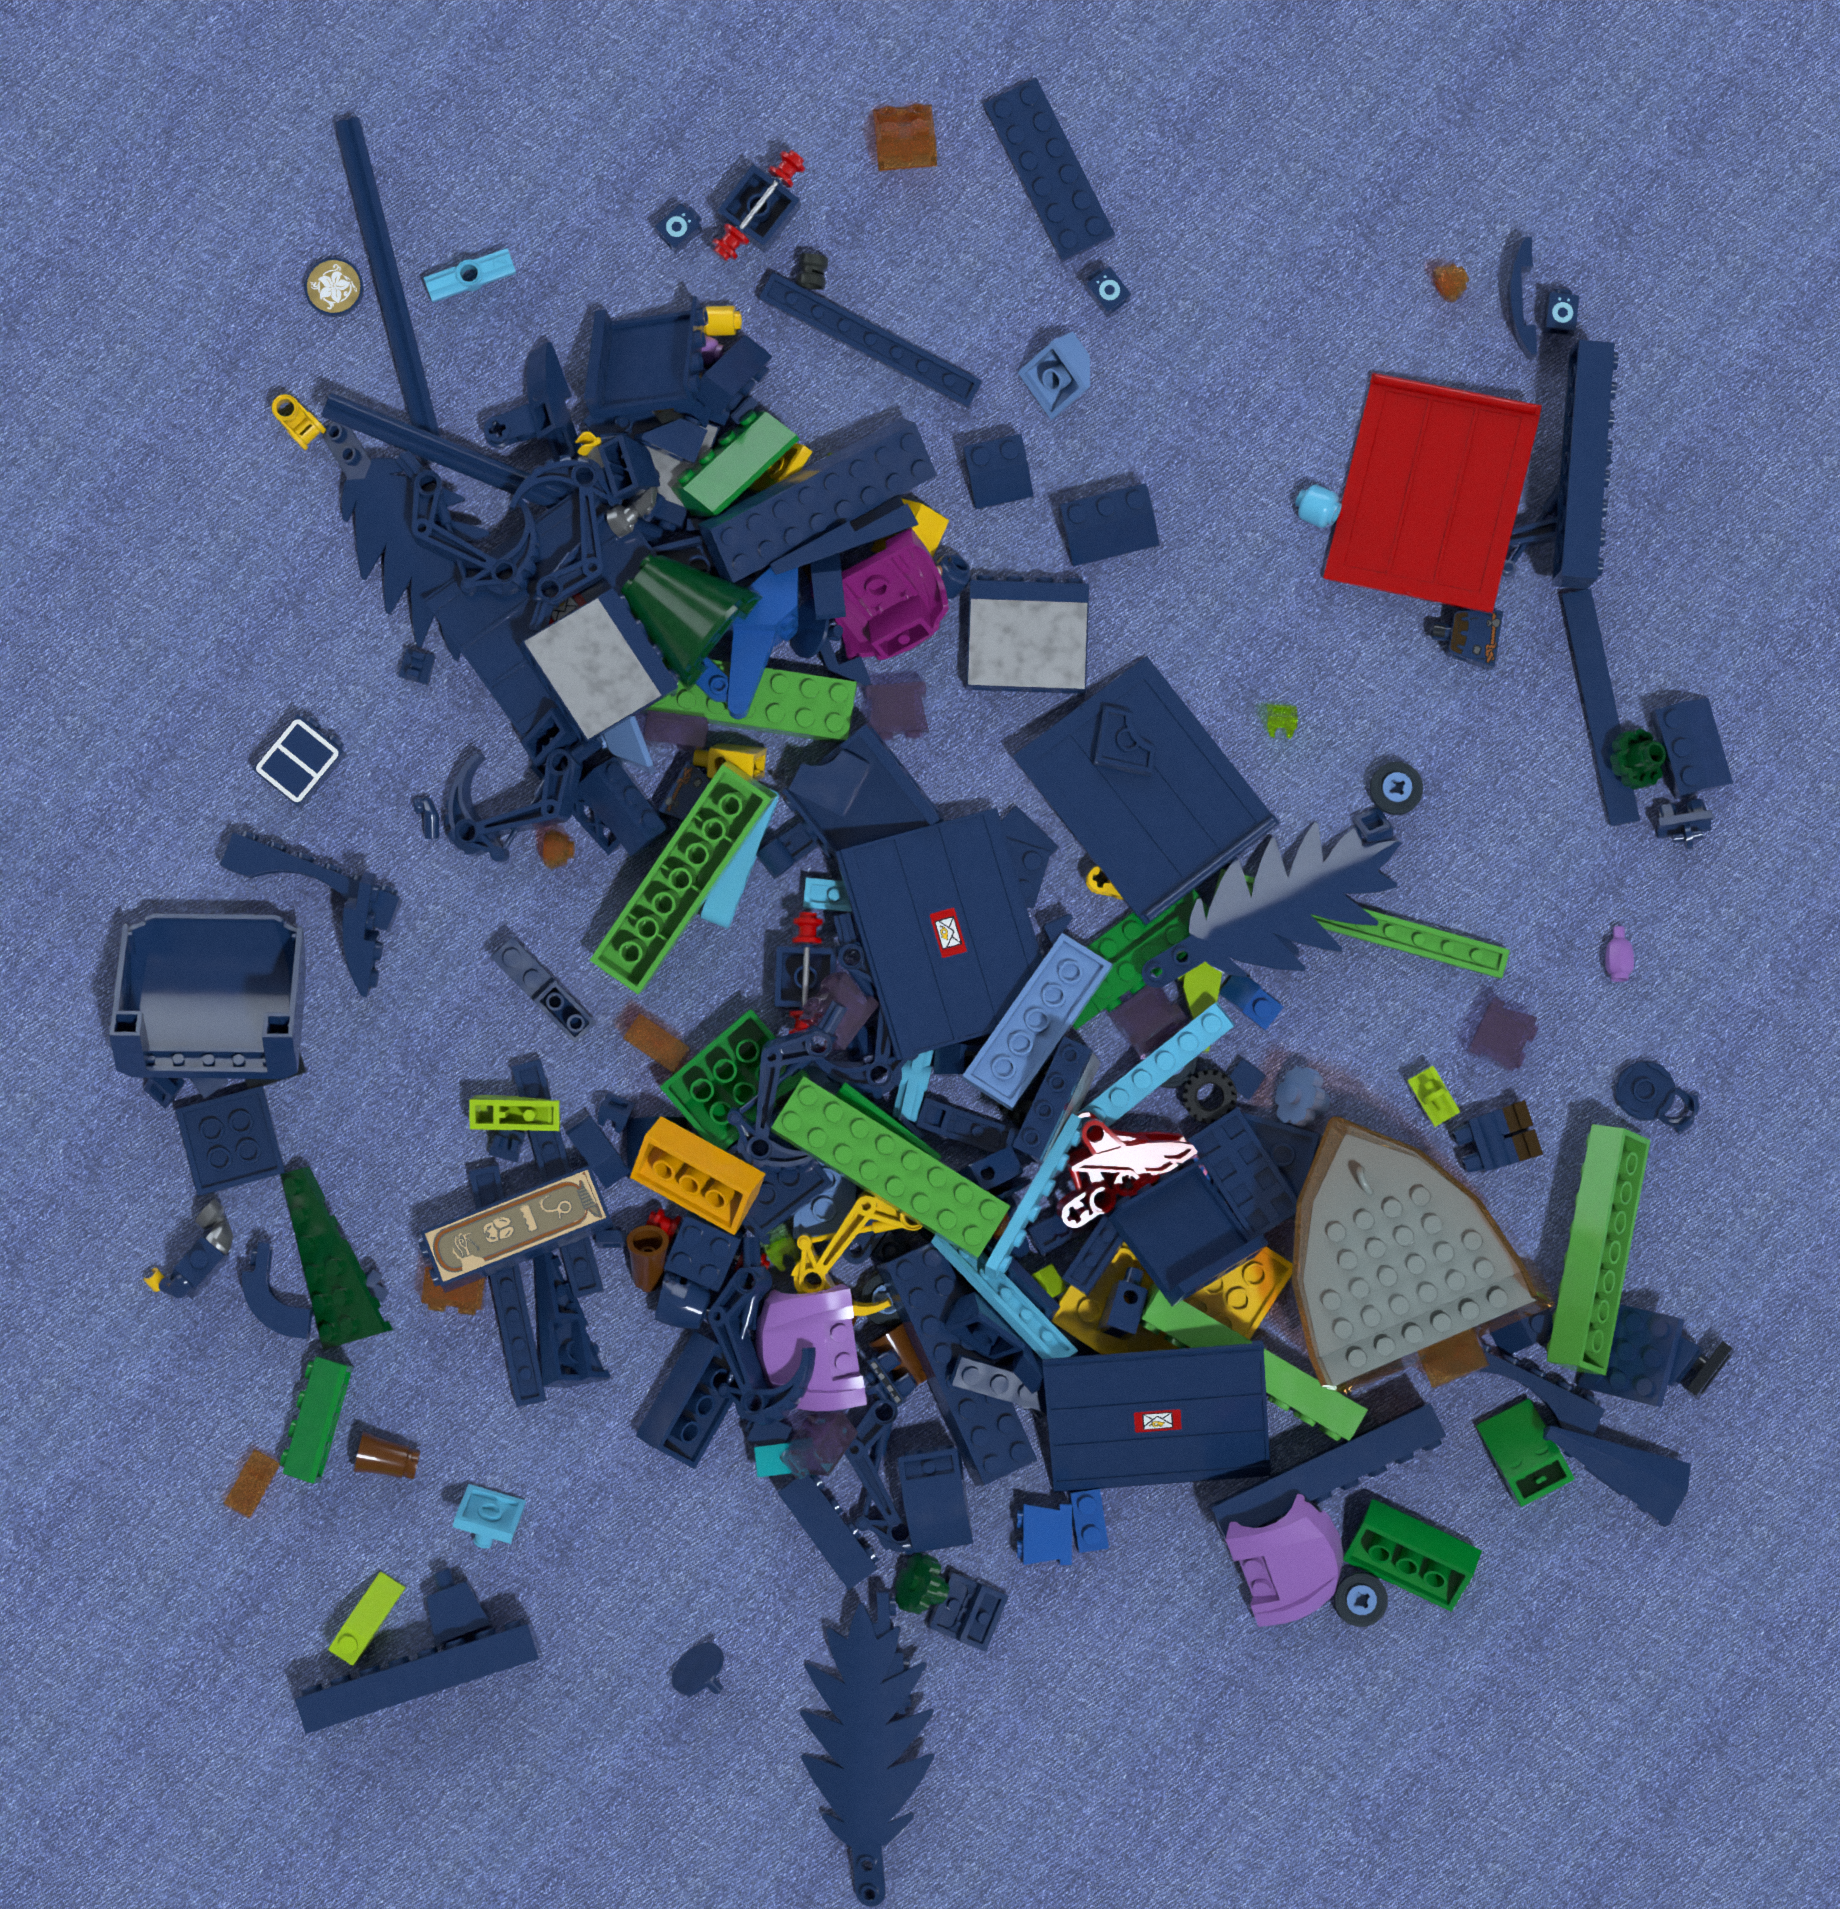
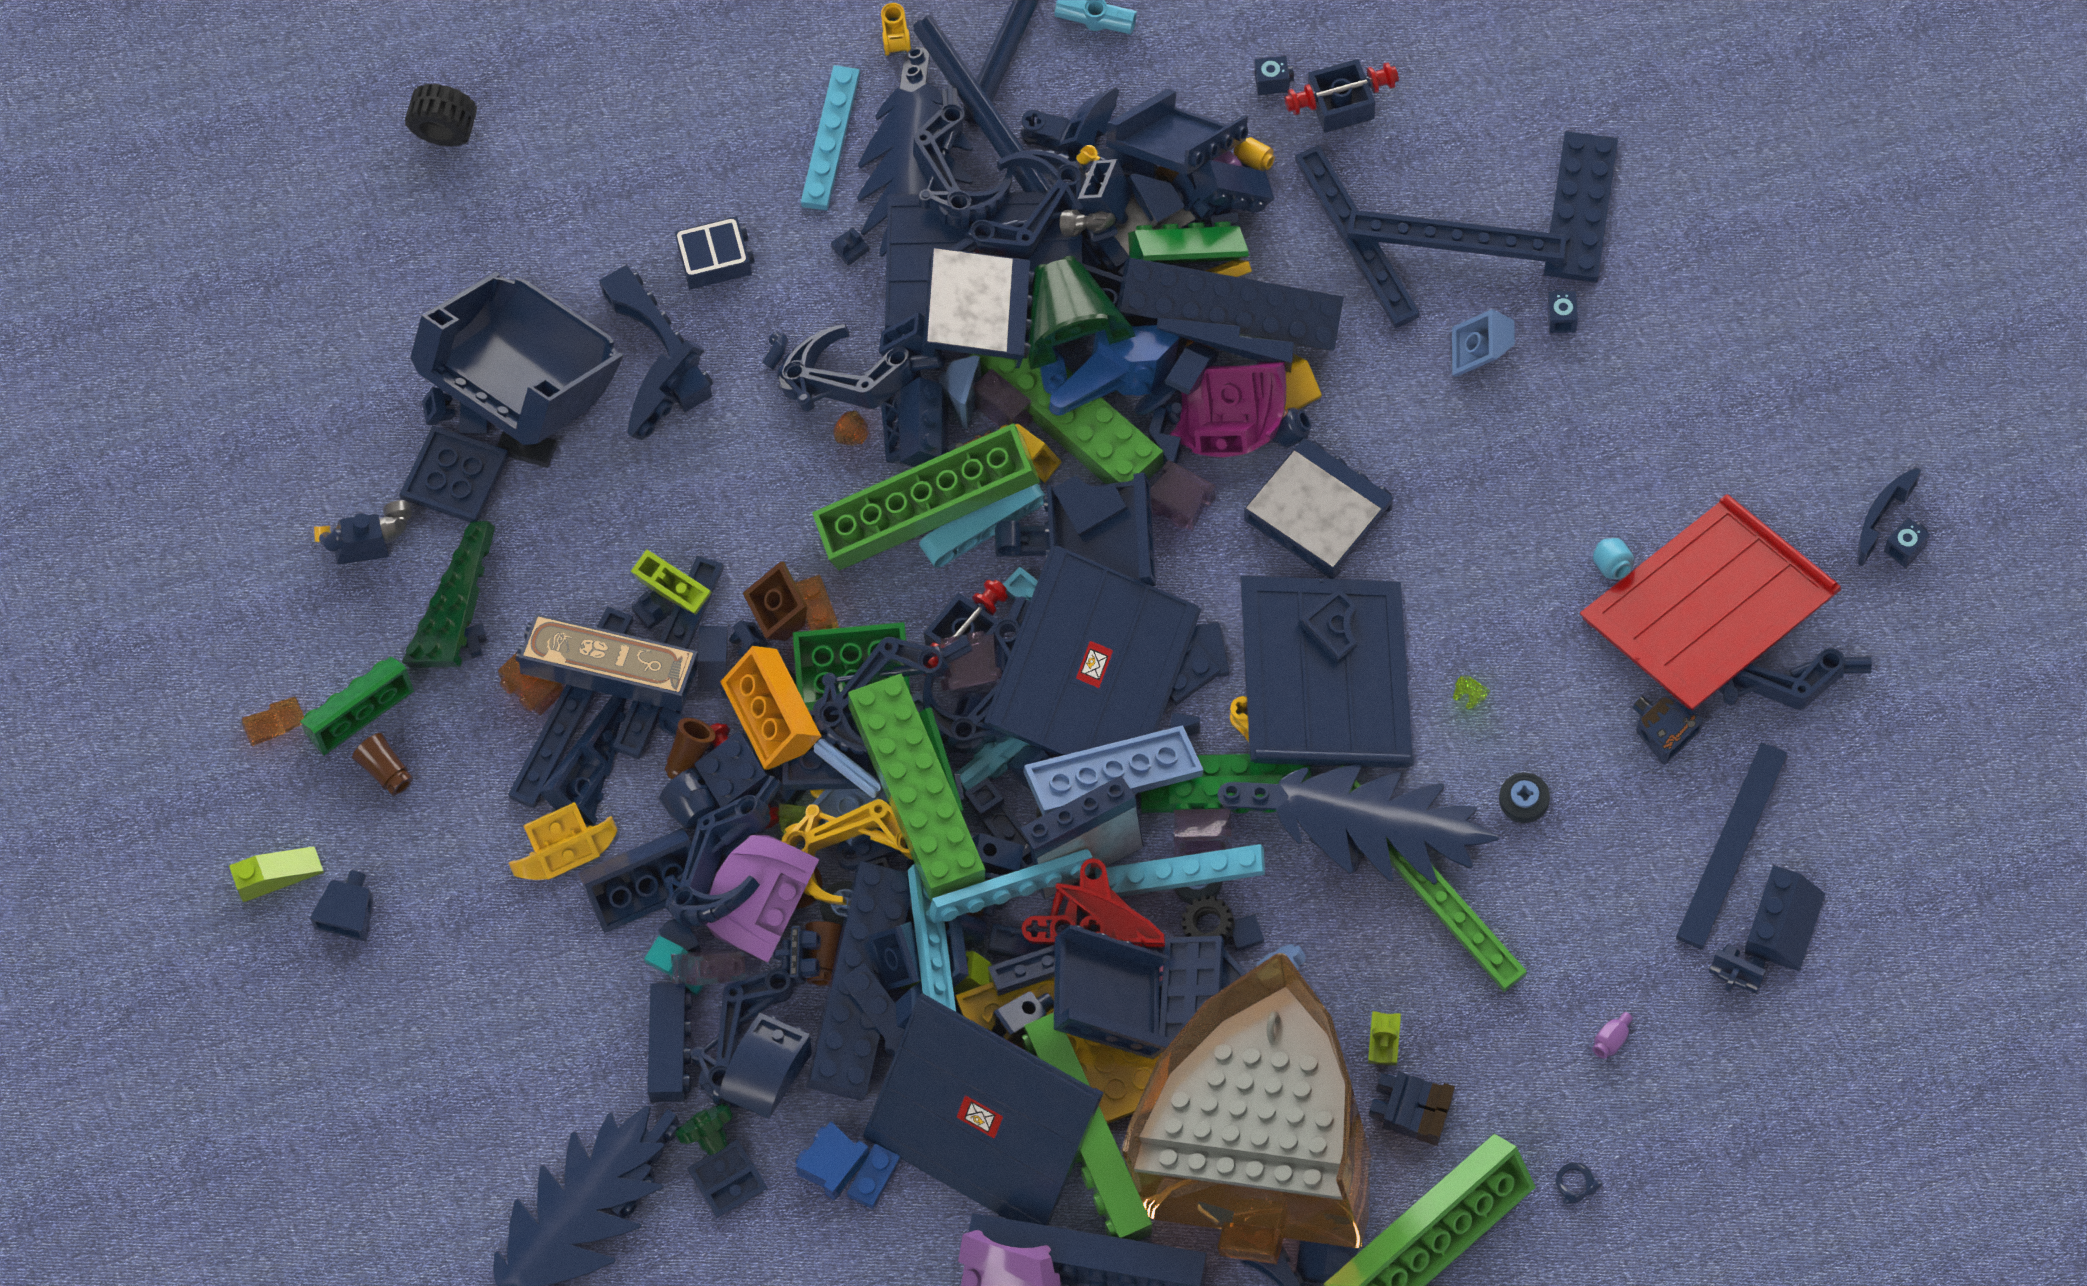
camera: 40 degrees right, 20 degrees down
dark blue arch [242,1242,313,1339] -> none
dark blue brick [295,1618,543,1734] -> none
medium azure tile [453,1484,526,1549] -> none
dark blue slope [490,936,596,1043] -> none
dark blue shield [671,1643,724,1698] -> none
pearl dark grey wheel [796,253,829,290] -> none
clear orange slope [873,104,937,171] -> none
dark blue slope [963,434,1034,510] -> none
dark blue slope [1059,483,1160,567] -> none
lime slope [1178,958,1222,1054] -> none
blue slope [1219,976,1284,1031] -> none
dark blue slope [1352,807,1393,841] -> none
clear orange cone [1432,264,1469,303] -> none
clear purple hips [1466,997,1539,1073] -> none
dark blue brick [1551,339,1619,590] -> none
dark green plant [1610,728,1666,790] -> none
dark blue tile [1616,1061,1675,1121] -> none
none -> yellow plate [508,802,617,880]
none -> reddish brown slope [743,561,808,641]
none -> medium azure plate [801,65,860,211]
none -> light blue axle [814,738,883,798]
none -> dark blue plate [1347,210,1567,264]

